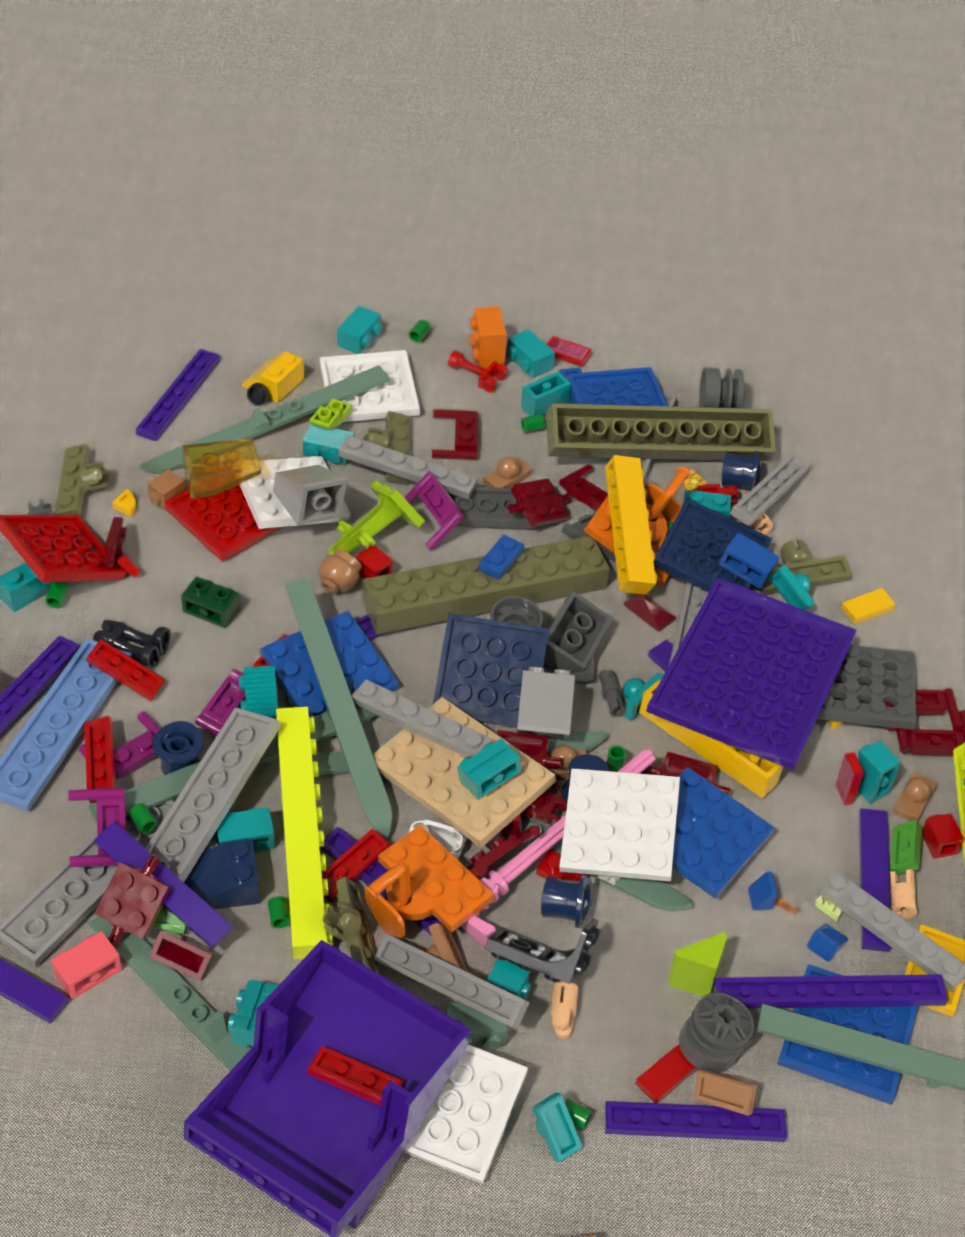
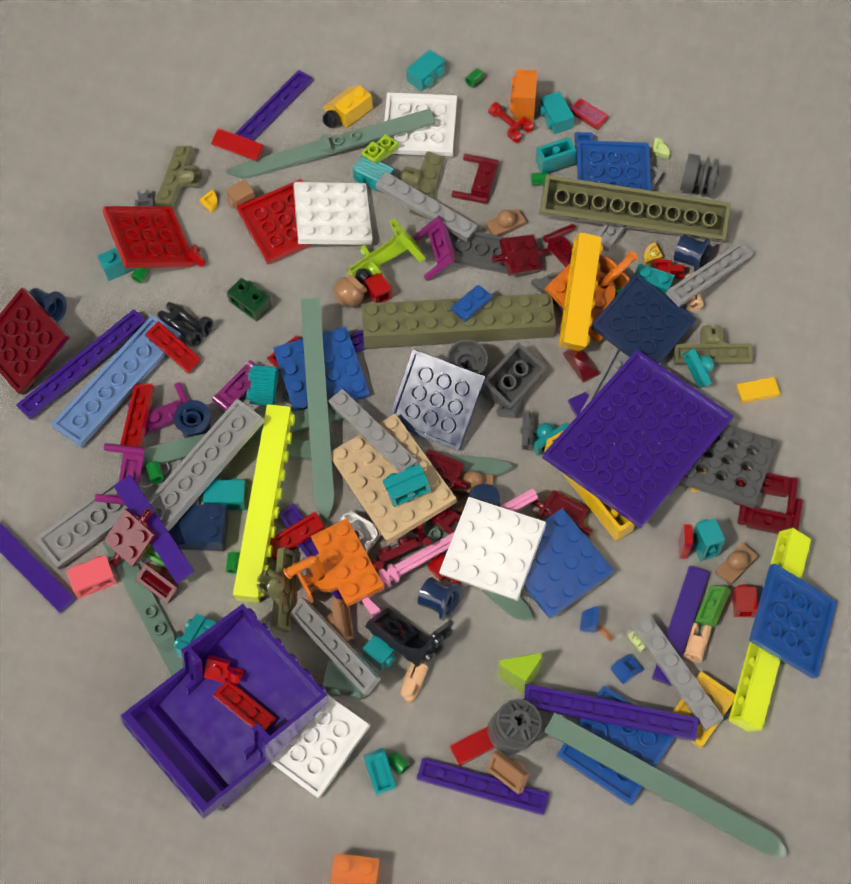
camera: 20 degrees right, 15 degrees up
dark red hinge [104,517,127,568] -> none
clear yellow slope [183,438,261,498] -> none
light grey slope [273,465,347,526] -> none
light grey slope [517,667,575,740] -> none
green hinge [606,745,626,772] -> none
blue brick [719,532,780,589] -> none
none -> red plate [204,655,244,684]
none -> red tile [211,128,264,162]
none -> black hinge [355,268,371,285]
none -> yellowish green tile [651,138,670,159]

